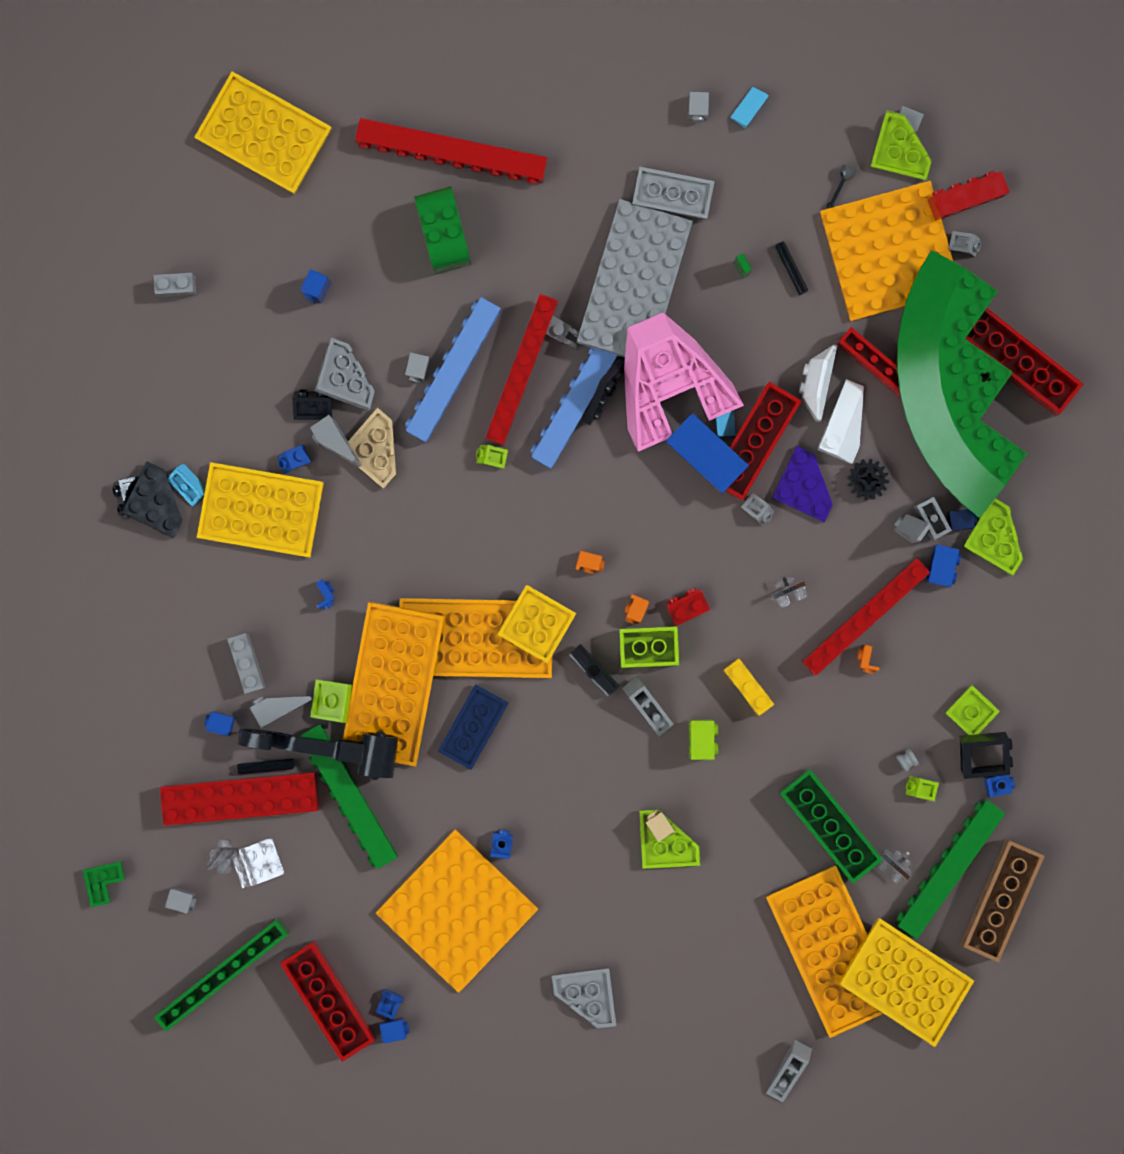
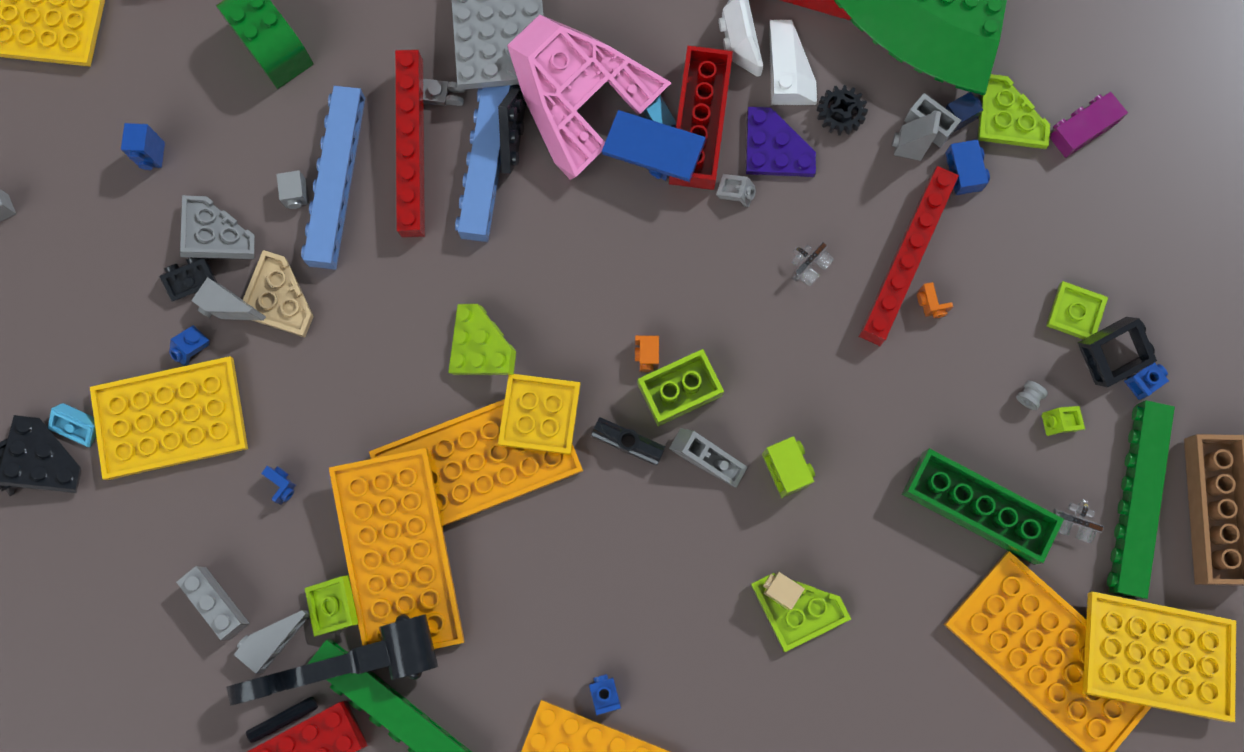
camera: 20 degrees left, 10 degrees down
blue brick [204,711,236,736] -> none
dark blue plate [438,684,509,770] -> none
lime bracket [476,445,508,469] -> none
orange brick [575,551,605,574] -> none
red bracket [666,588,710,626] -> none
yellow arch [723,658,774,716] -> none
none -> lime plate [448,304,516,375]
none -> magenta brick [1049,92,1128,158]

